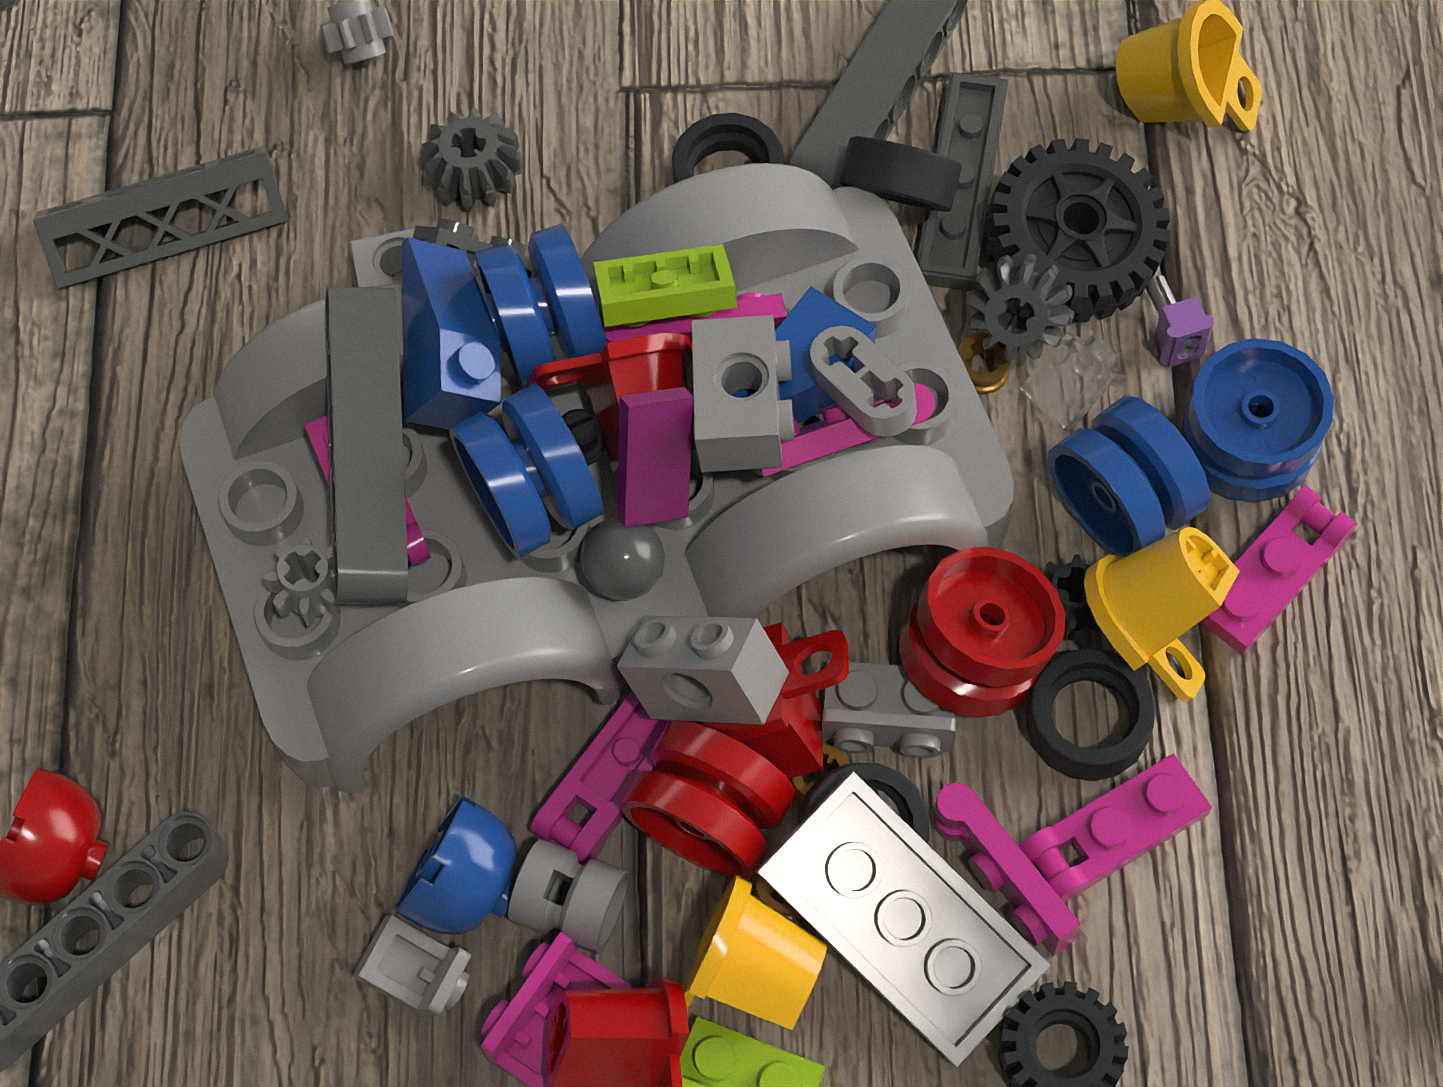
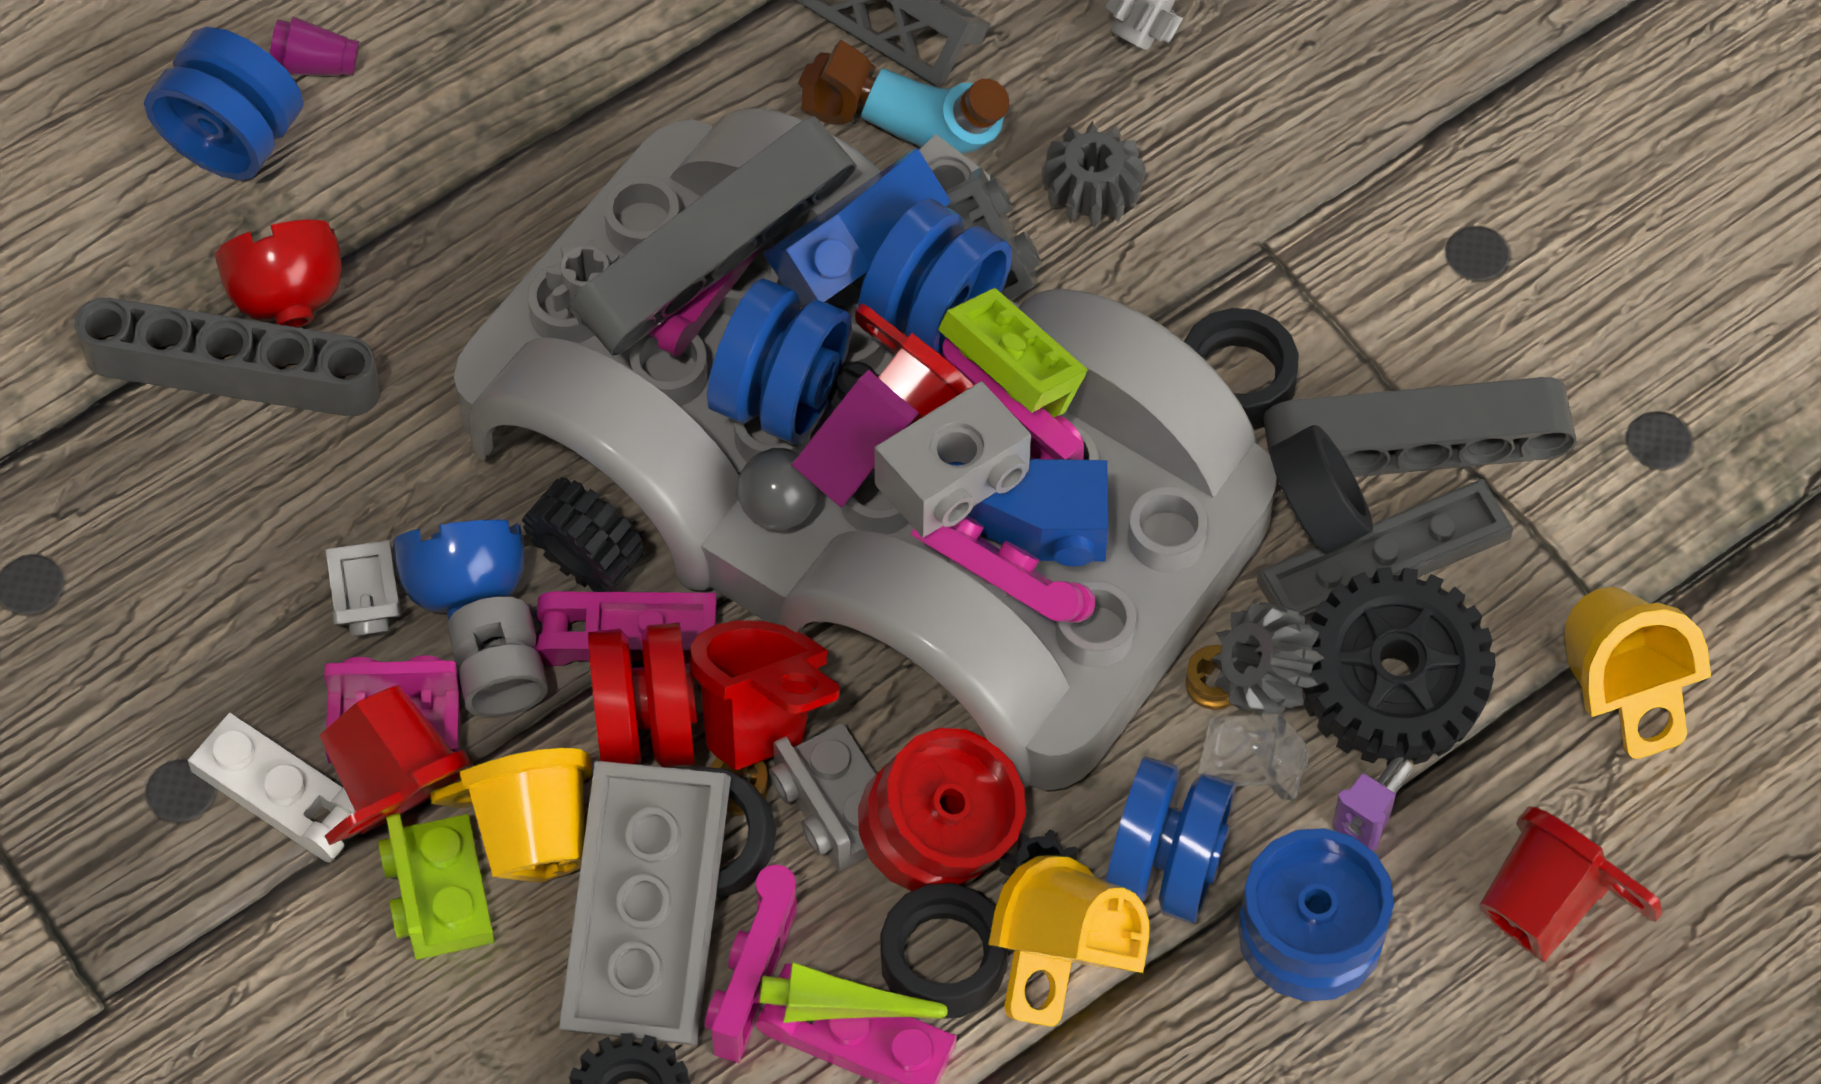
camera: 50 degrees right, 5 degrees down
light grey brick [617,615,789,725] -> none
light grey beam [810,326,917,437] -> none
dark pink plate [1200,485,1358,656] -> none
none -> black tyre [522,477,645,592]
none -> lime piece [759,962,948,1023]
none -> piece [798,40,1010,154]
none -> red container [1479,806,1662,963]

